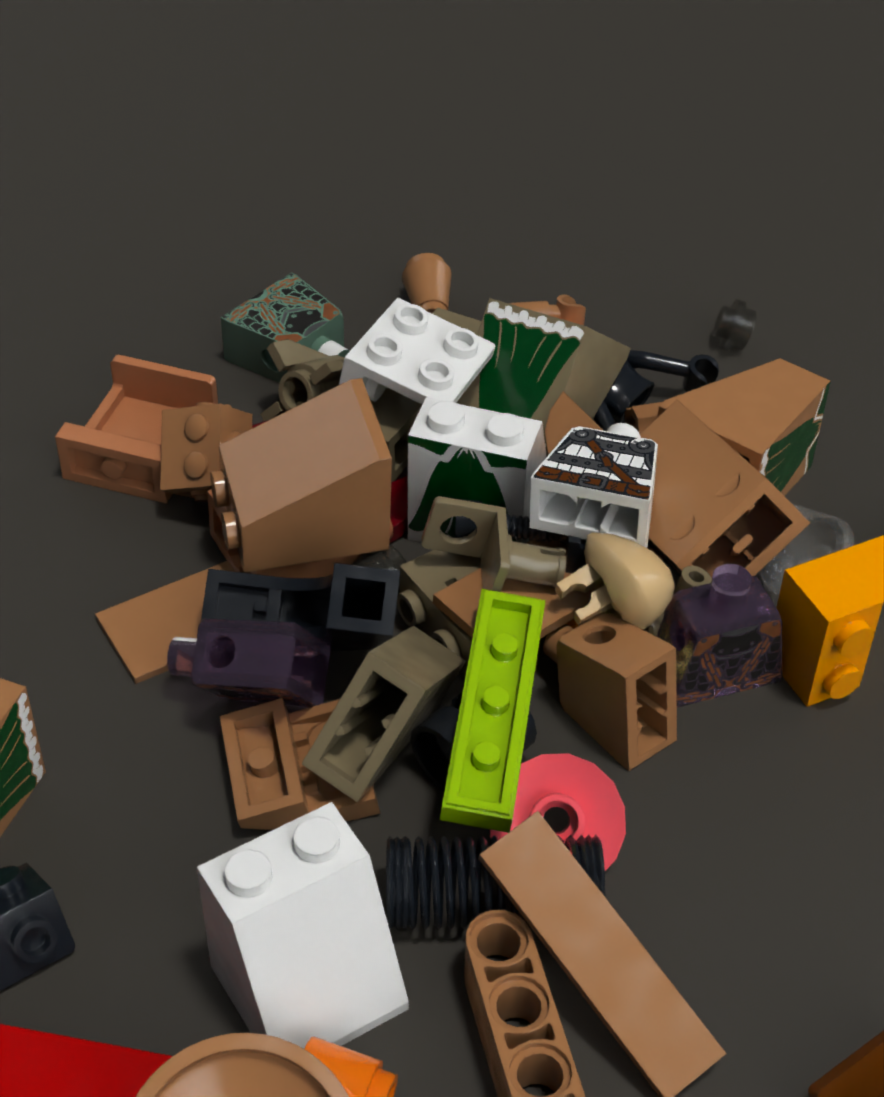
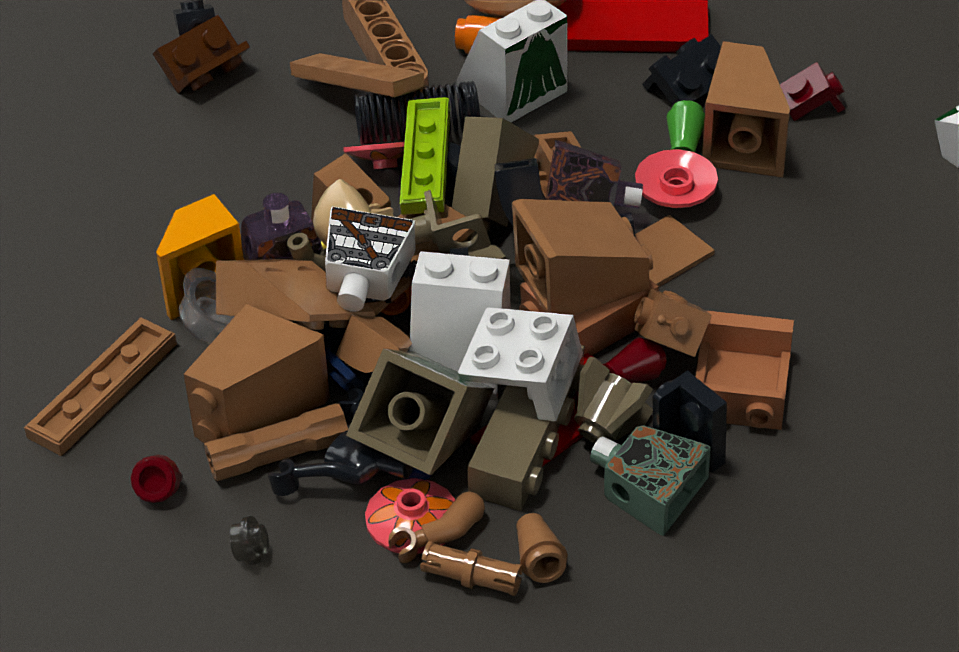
camera: 175 degrees right, 0 degrees up
none -> dark red tile [131,454,183,503]
none -> medium nougat pin [420,541,523,596]
none -> coral dish [635,149,718,208]
none -> black bracket [652,370,727,473]
none -> bright green cone [666,100,705,152]

